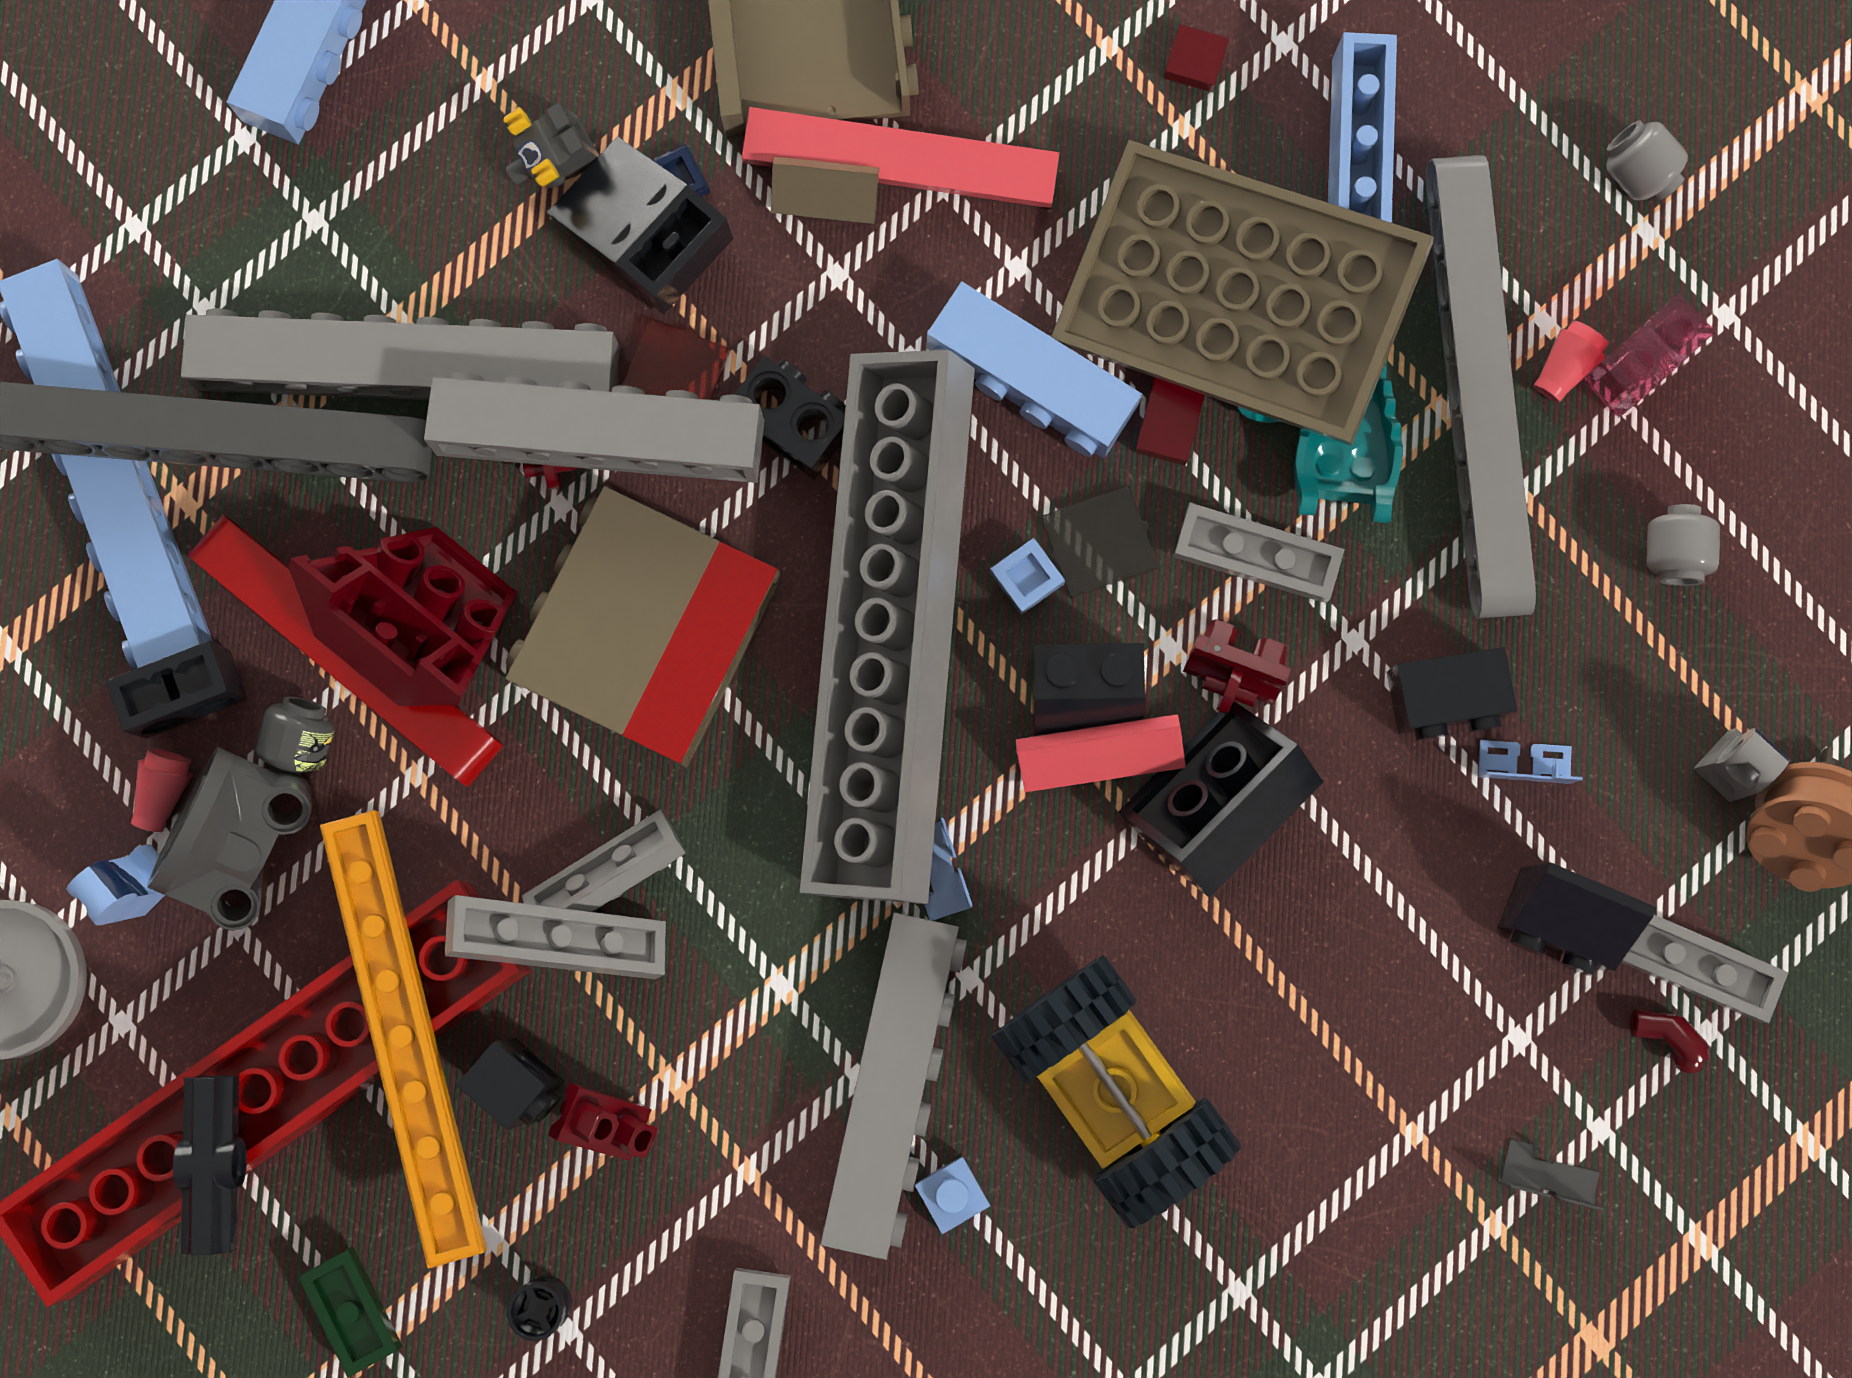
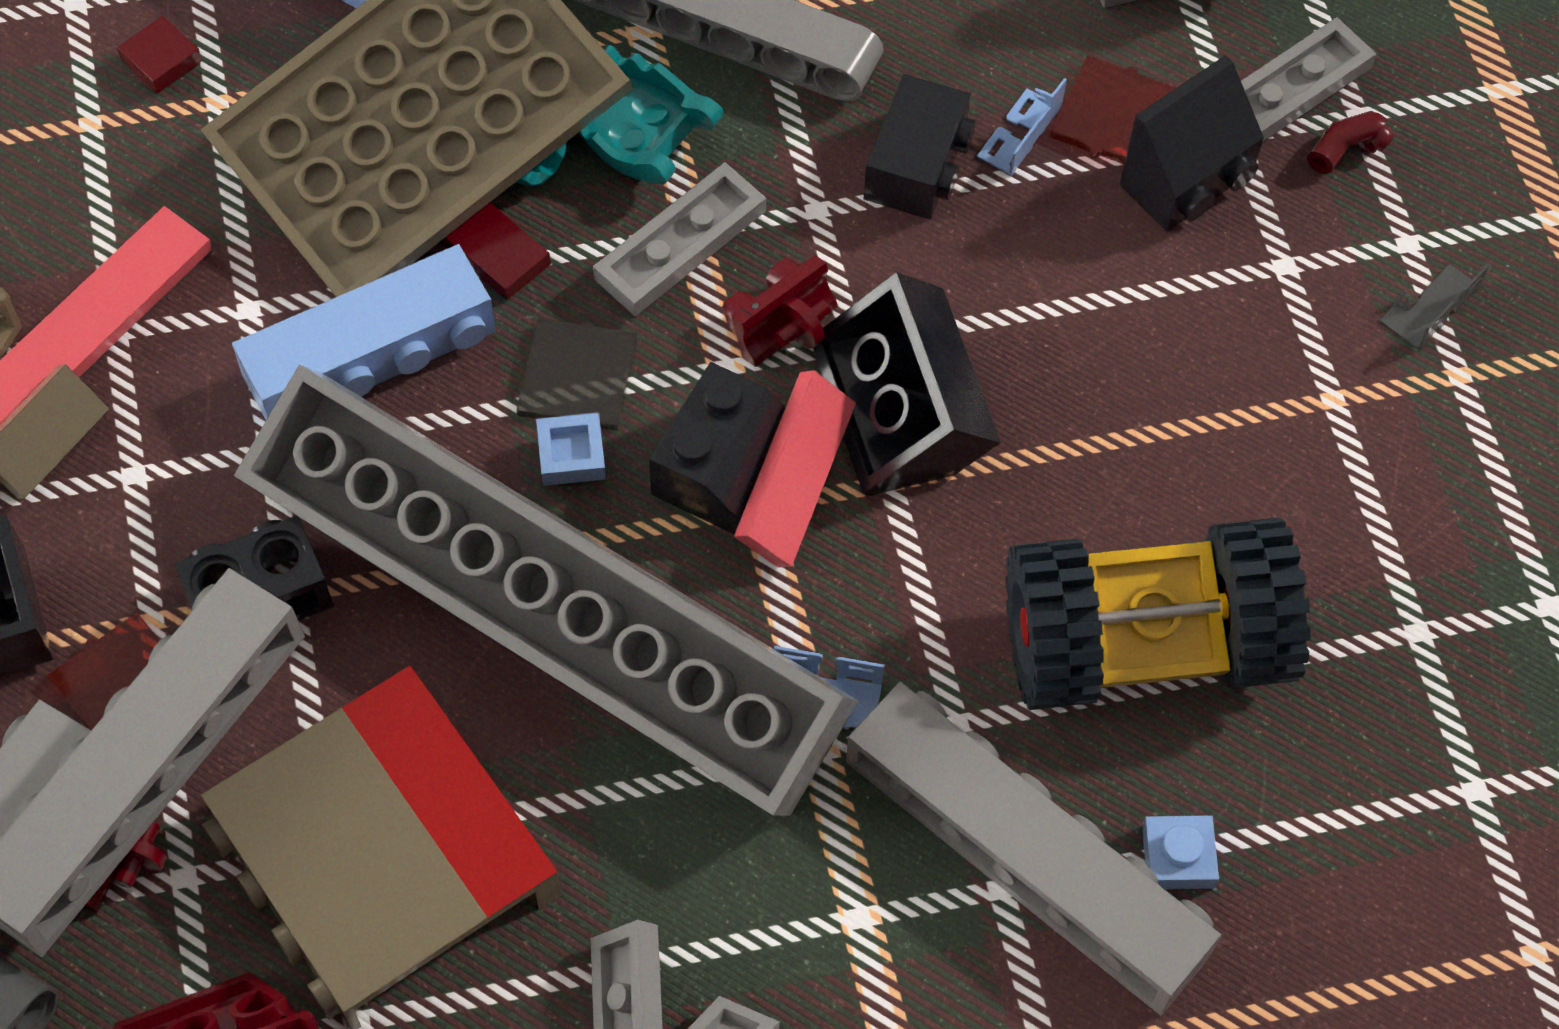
camera: 65 degrees left, 20 degrees down
none -> clear red piece [1050,55,1177,164]

